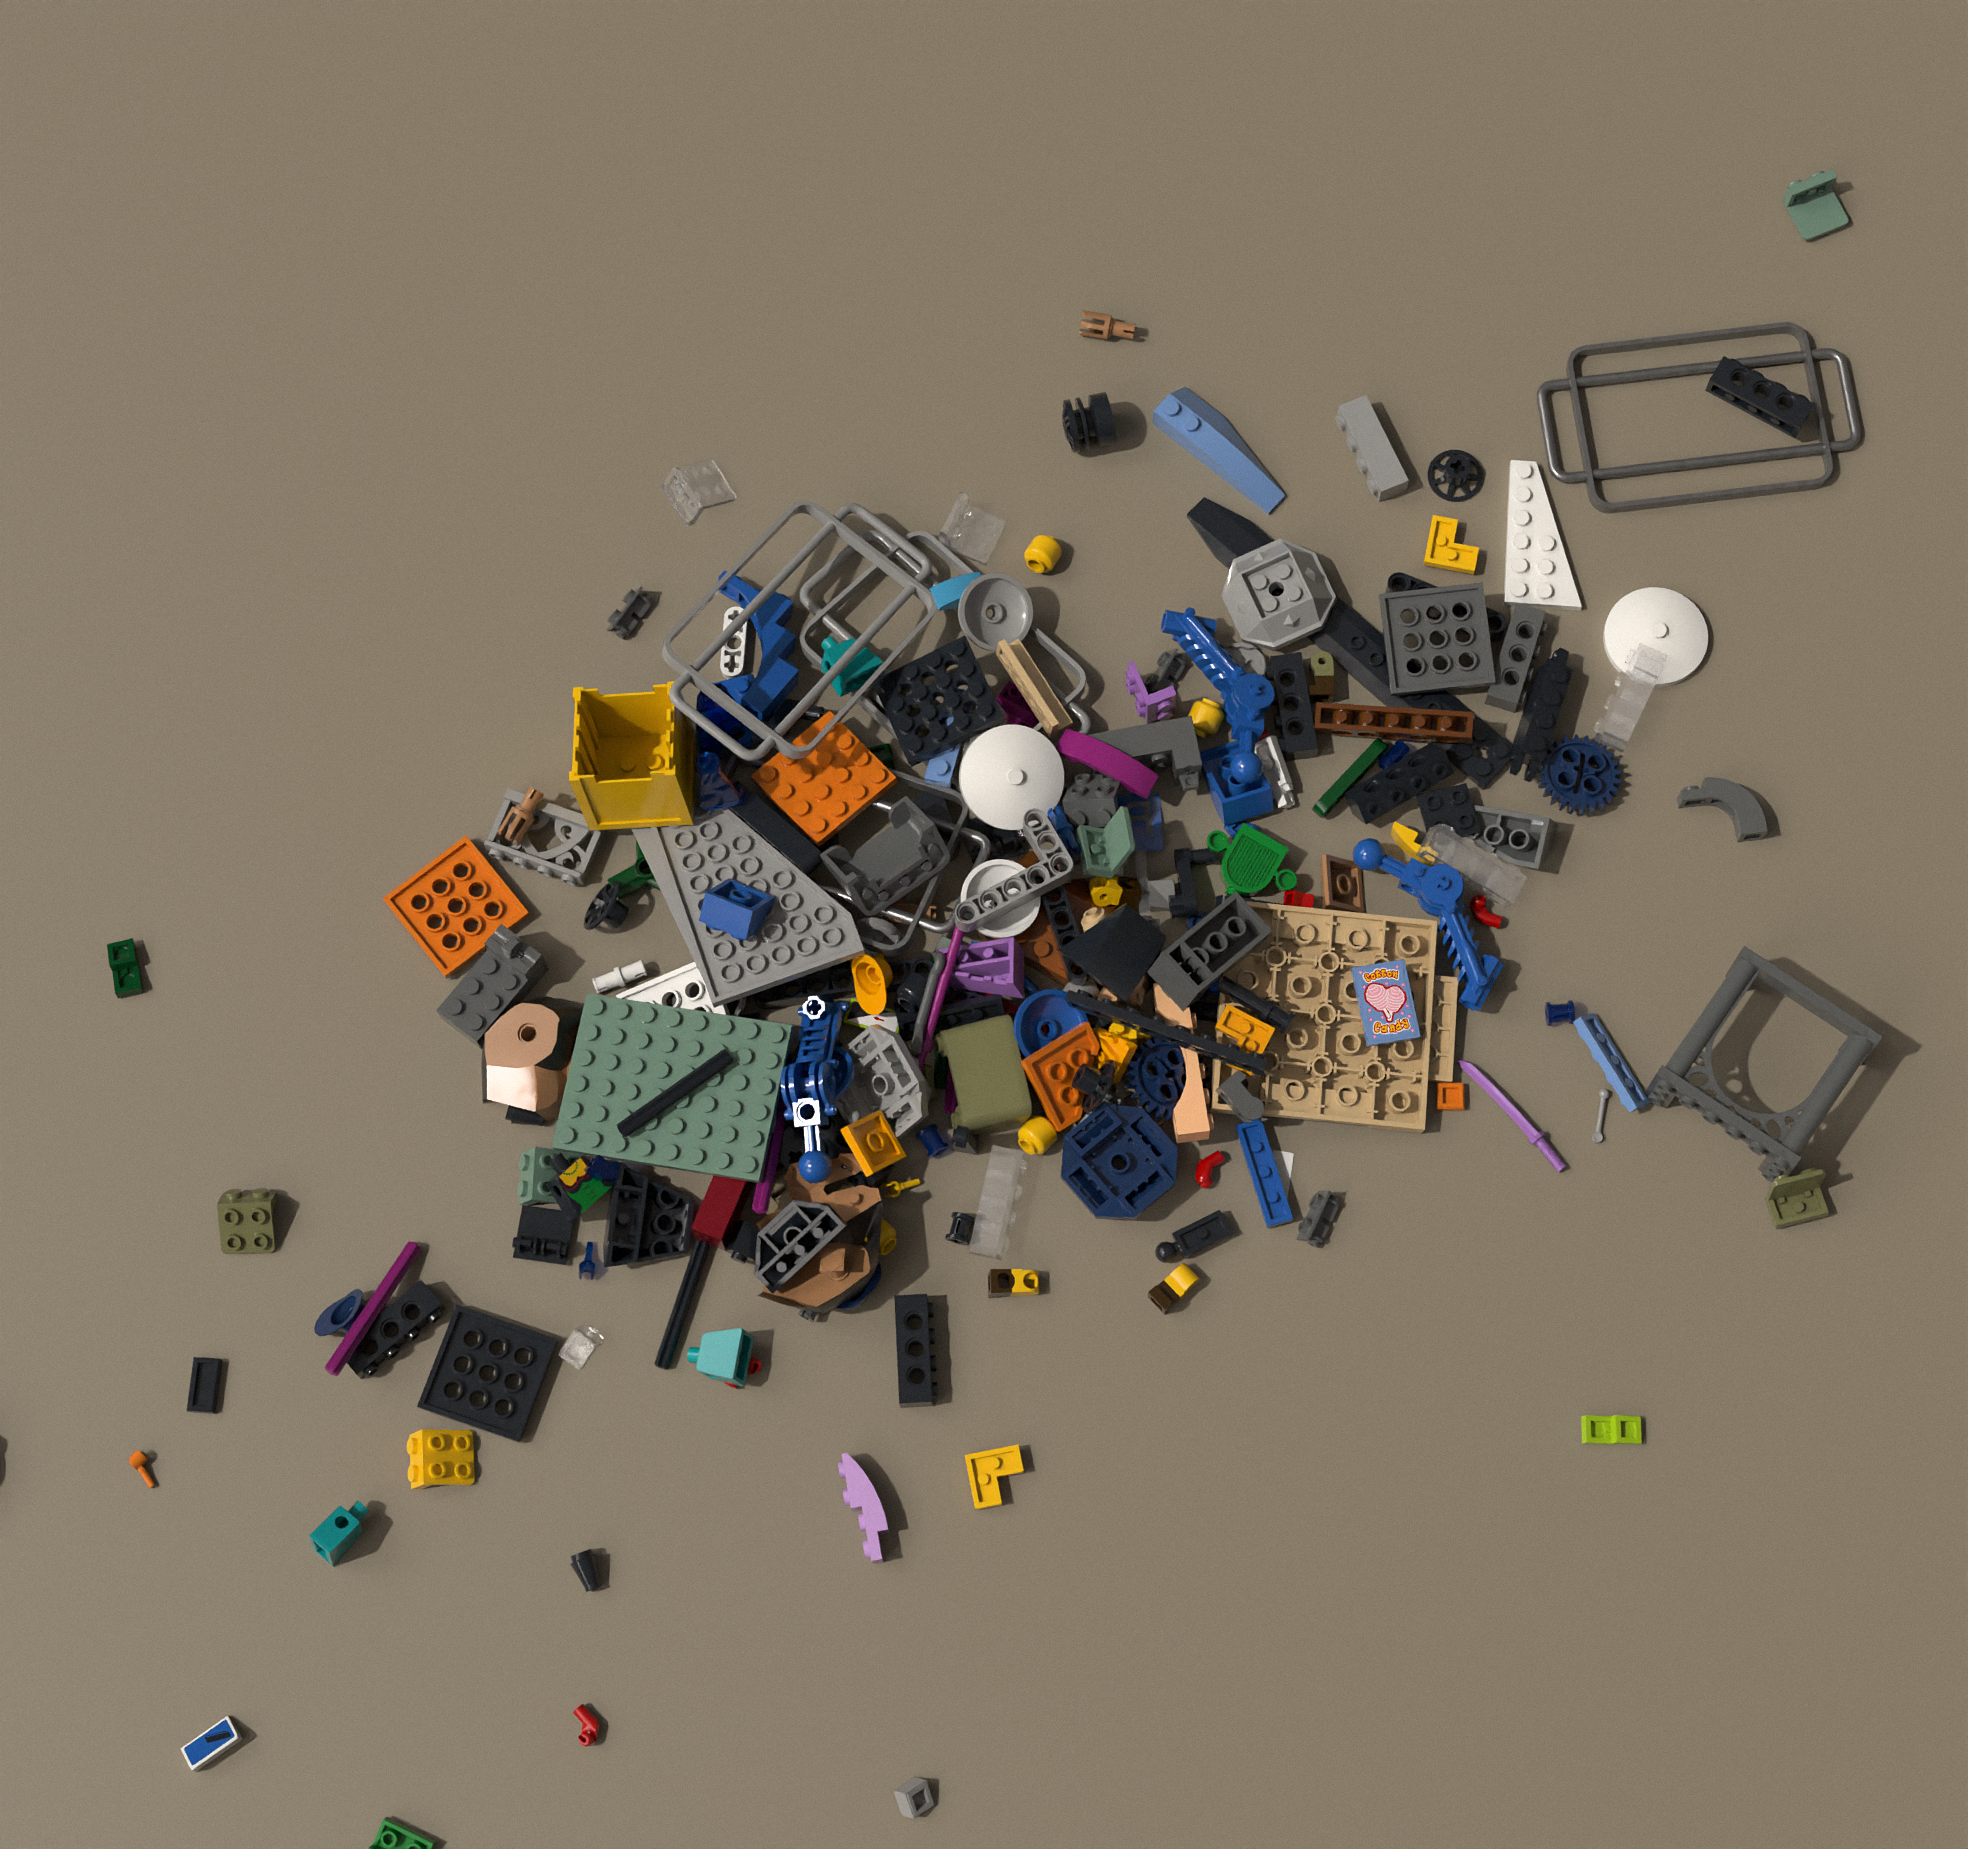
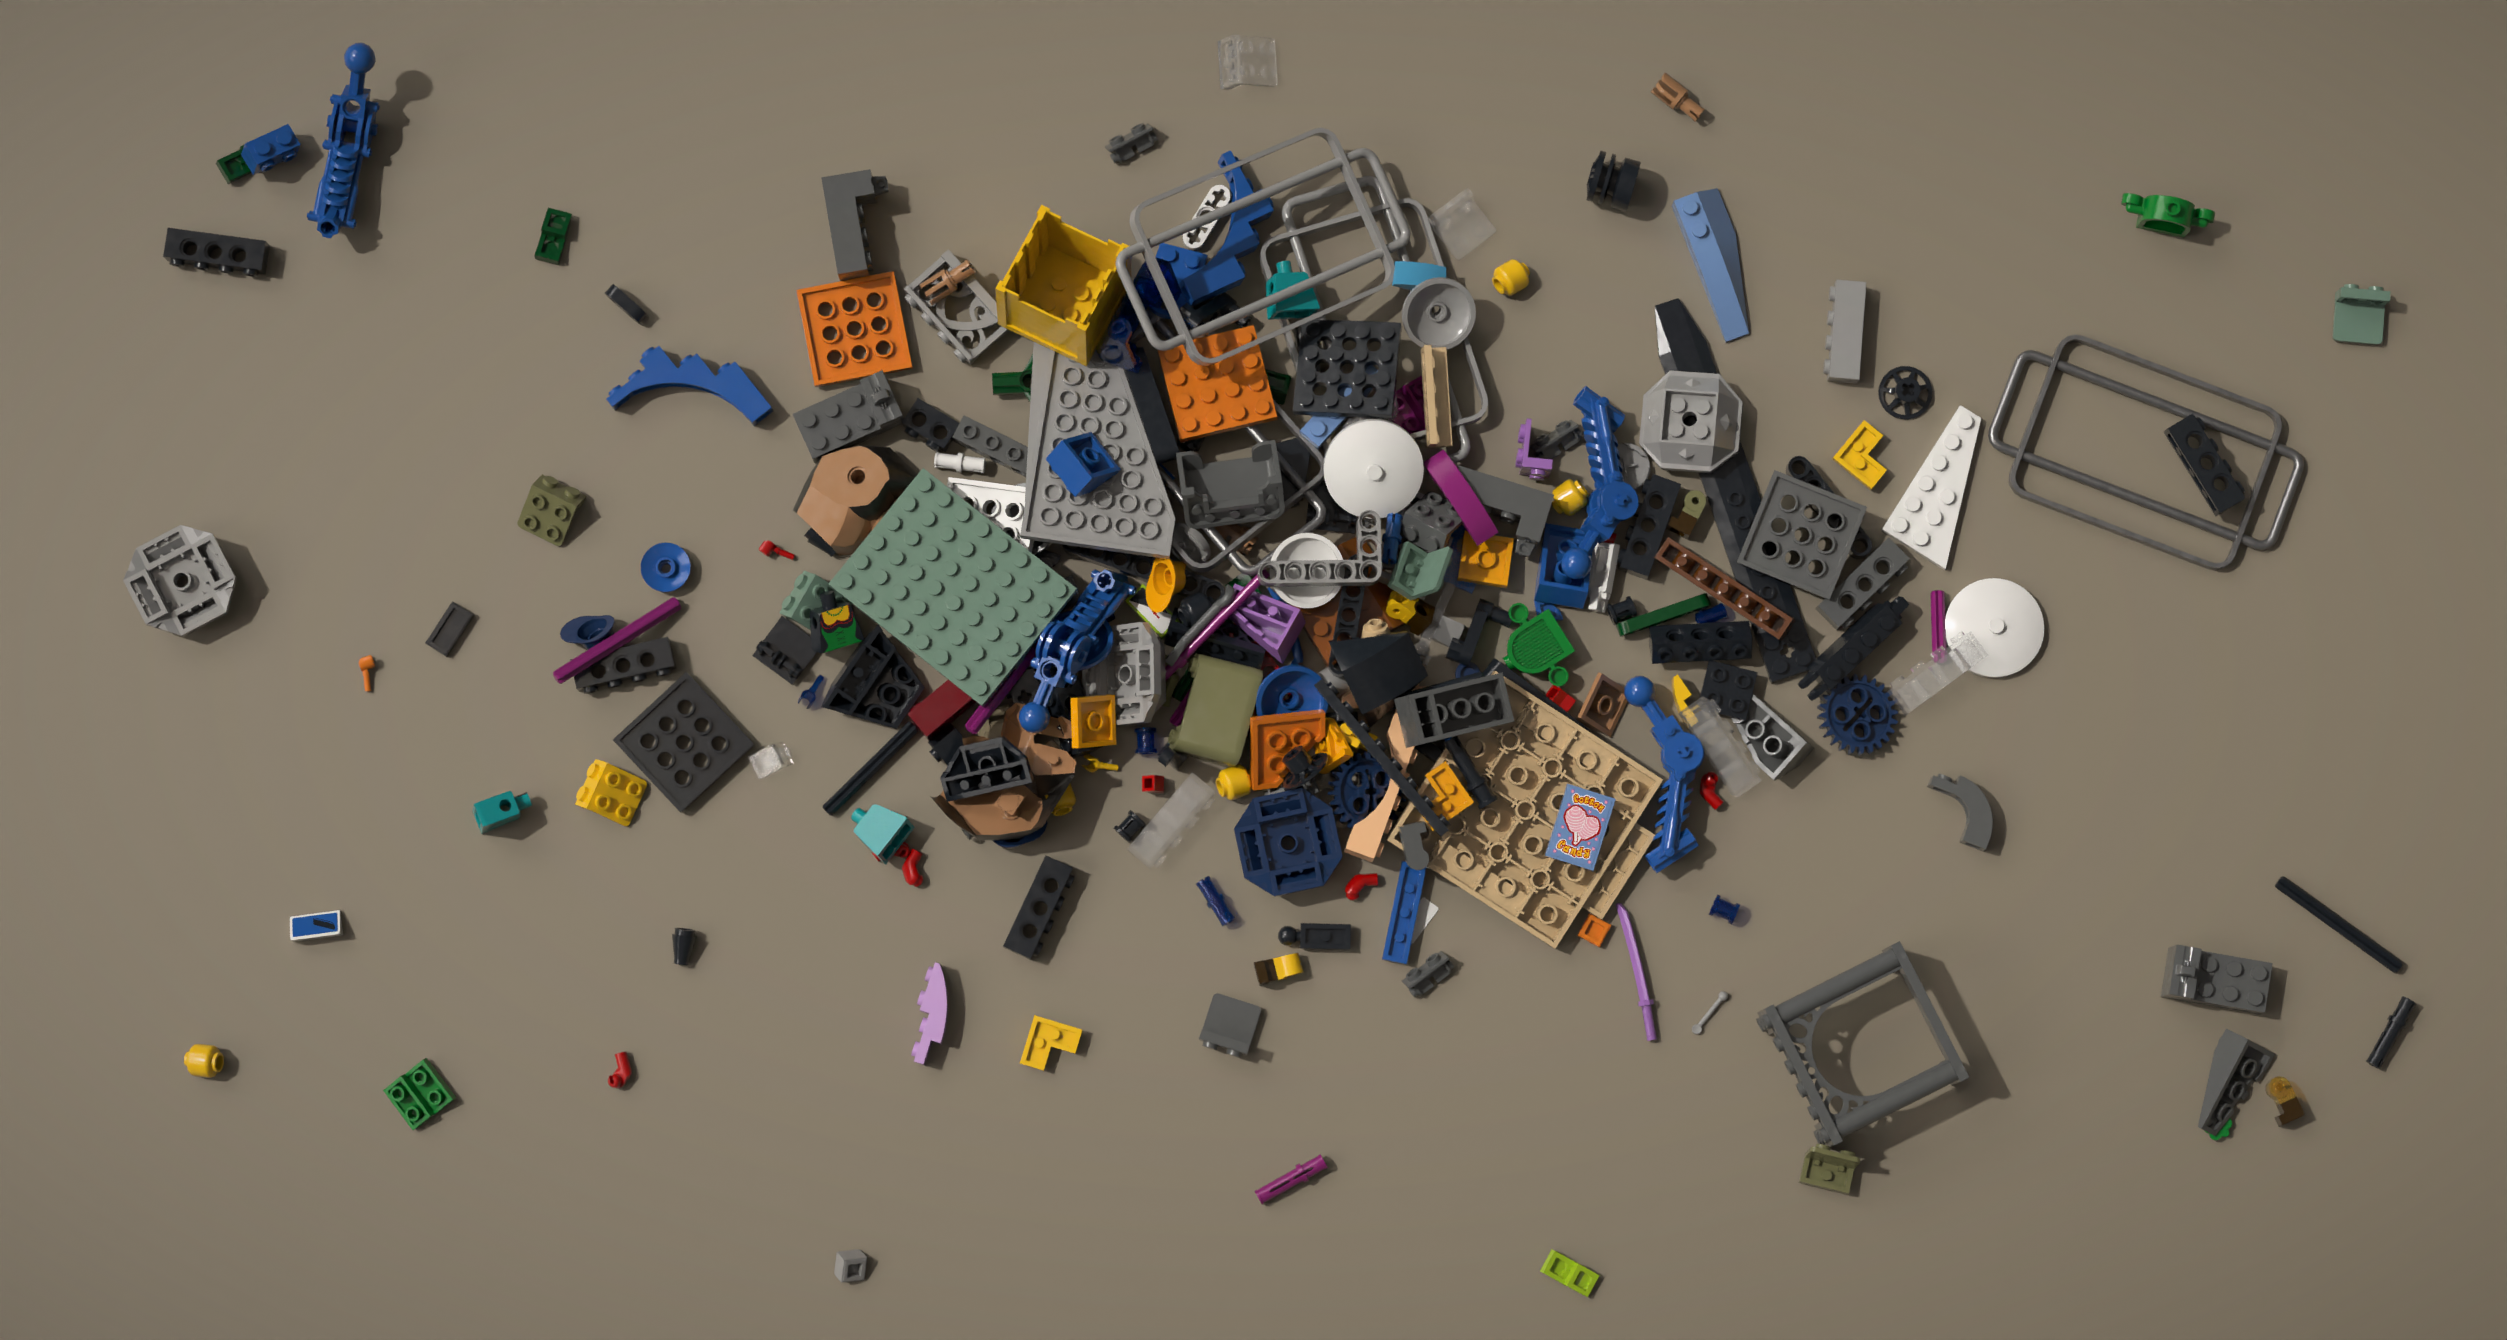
camera: 20 degrees right, 10 degrees up
black wheel [584,880,629,930] -> none
clear blue piece [584,1155,619,1182] -> none
black axle [617,1049,733,1137] -> none
leg [988,1269,1039,1298] -> none
medium blue plate [1573,1013,1650,1113] -> none
none -> black beam [605,284,647,324]
none -> blue arch [606,346,773,426]
none -> blue dish [641,542,691,592]
none -> red hand [759,540,795,560]
none -> dark grey hinge [821,169,889,281]
none -> black brick [902,398,959,452]
none -> red arm [902,849,923,887]
none -> dark grey brick [953,415,1028,478]
none -> red piece [1142,775,1164,793]
none -> clear blue pin [1196,876,1236,927]
none -> dark grey bracket [1199,993,1261,1058]
none -> magenta pin [1255,1154,1328,1205]
none -> light orange plate [1457,531,1514,588]
none -> black bush [1606,596,1637,625]
none -> magenta axle [1931,590,1947,664]
none -> green piece [2121,193,2215,237]

